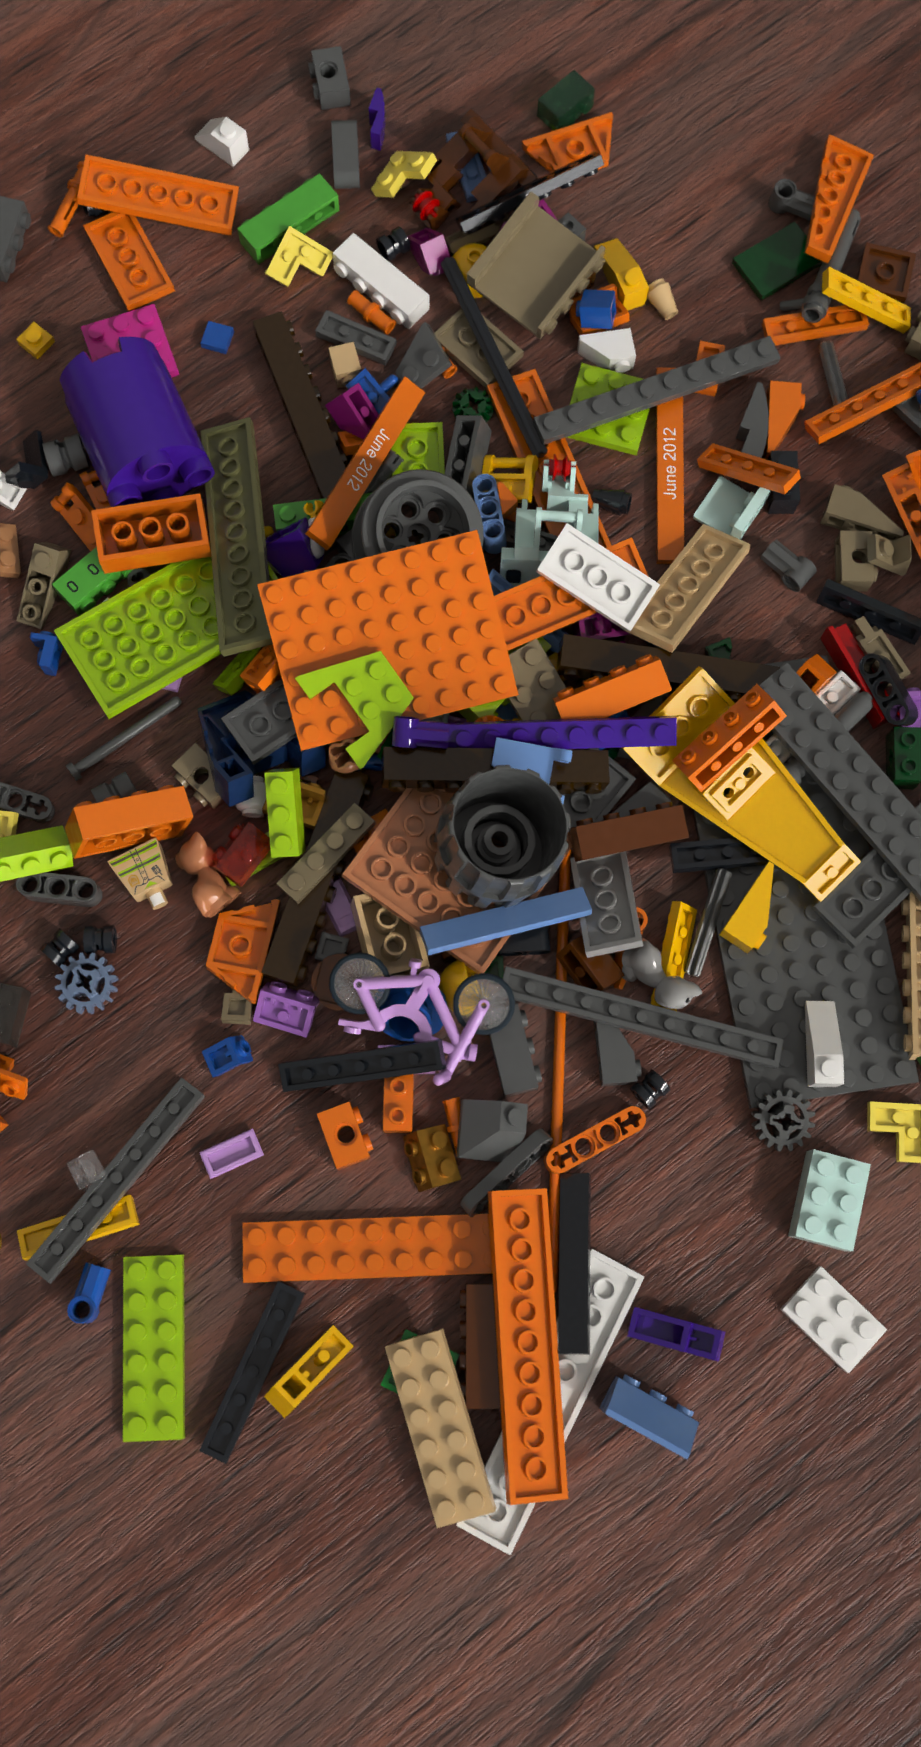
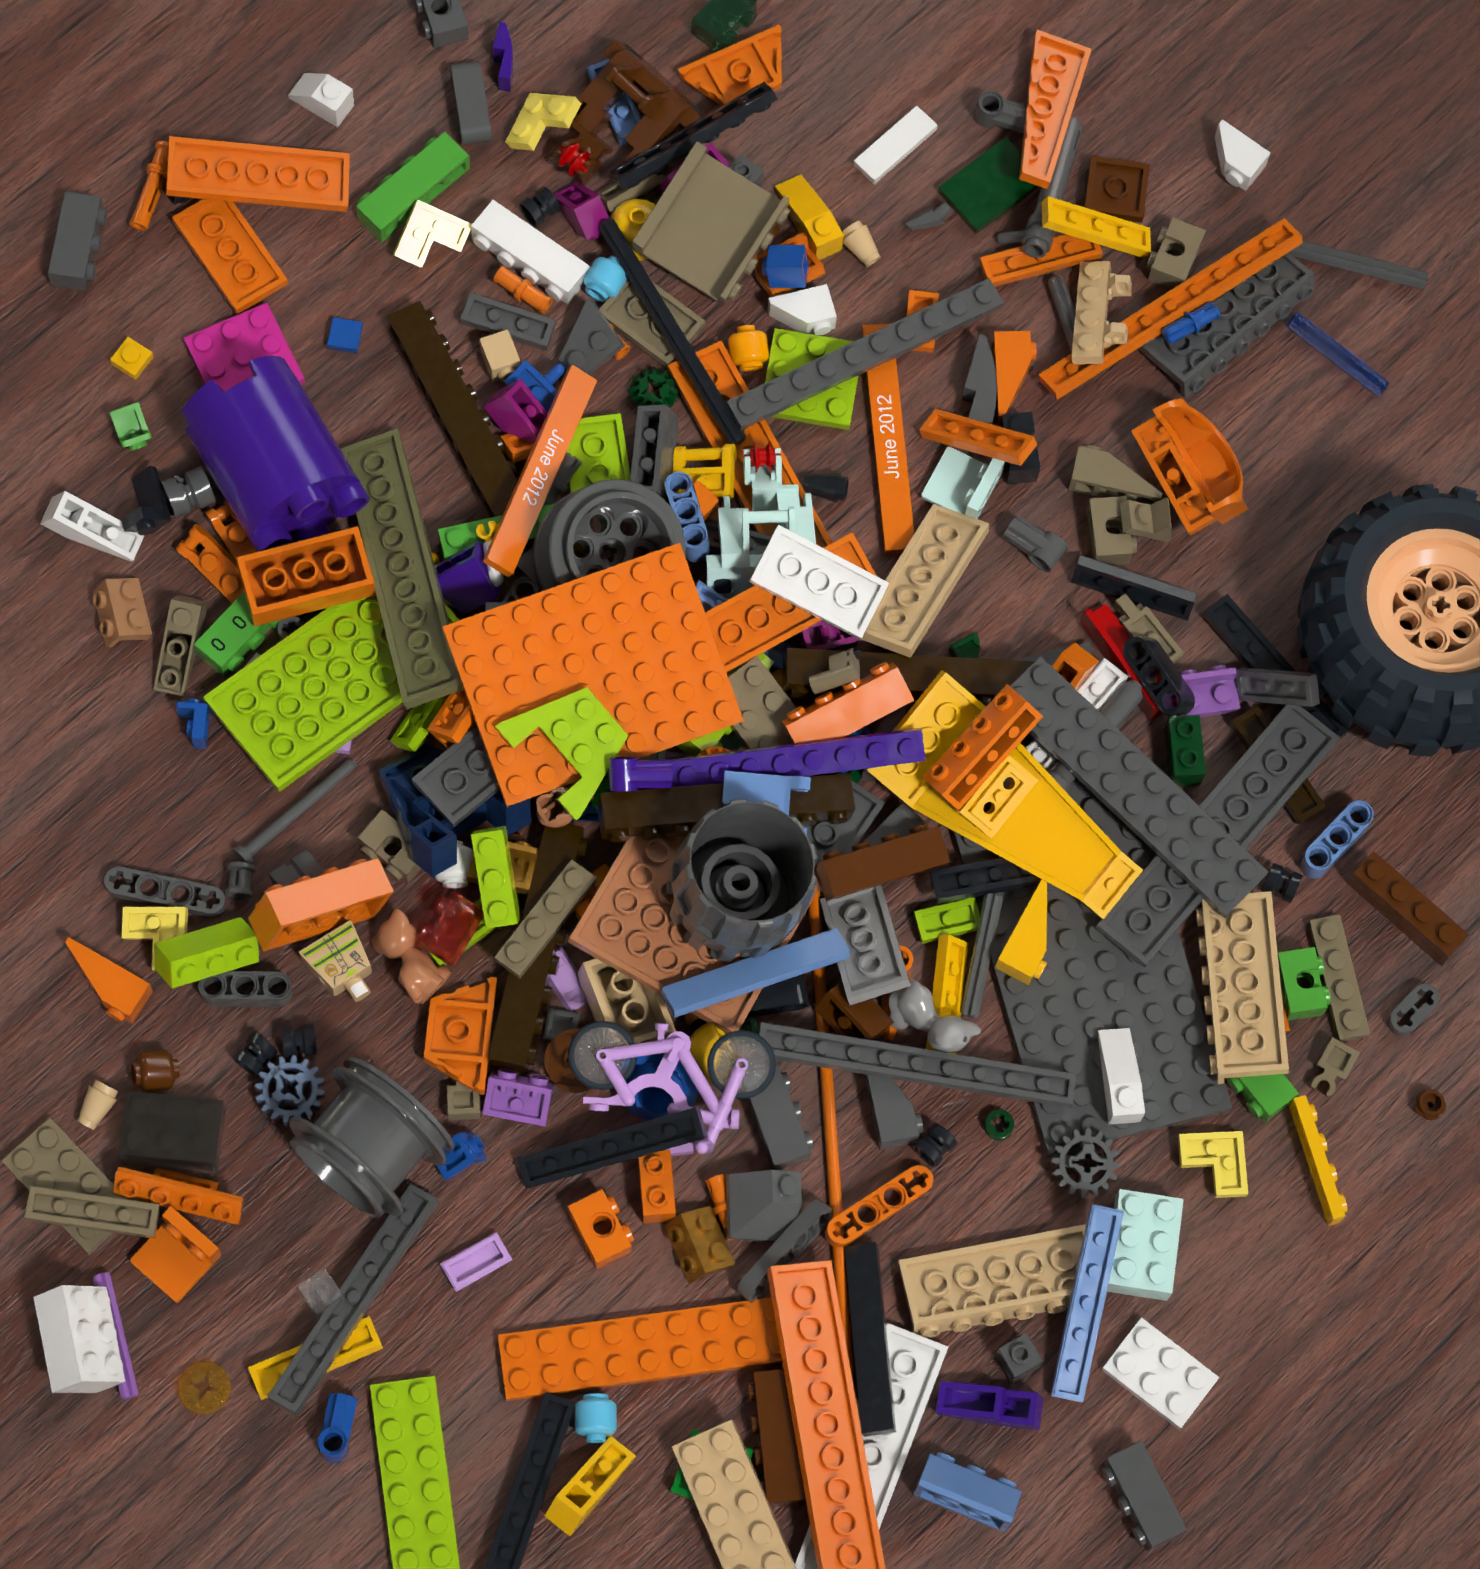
camera: 10 degrees left, 5 degrees down
none -> bright green bracket [109,402,152,451]
none -> dark grey bush [224,862,256,900]
none -> dark grey wheel [289,1057,455,1218]
none -> medium azure head [575,1394,617,1443]
none -> medium azure head [583,256,628,303]
none -> light orange head [728,325,769,371]
none -> dark tan piece [809,648,862,694]
none -> white tile [853,106,938,185]
none -> tan bracket [898,1224,1086,1338]
none -> dark grey bar [904,201,953,230]
none -> lime plate [913,897,980,944]
none -> dark green bush [985,1110,1014,1141]
none -> dark grey brick [995,1333,1043,1384]
none -> medium blue tile [1050,1204,1124,1403]
none -> tan hinge [1071,261,1132,364]
none -> dark grey brick [1102,1441,1187,1551]

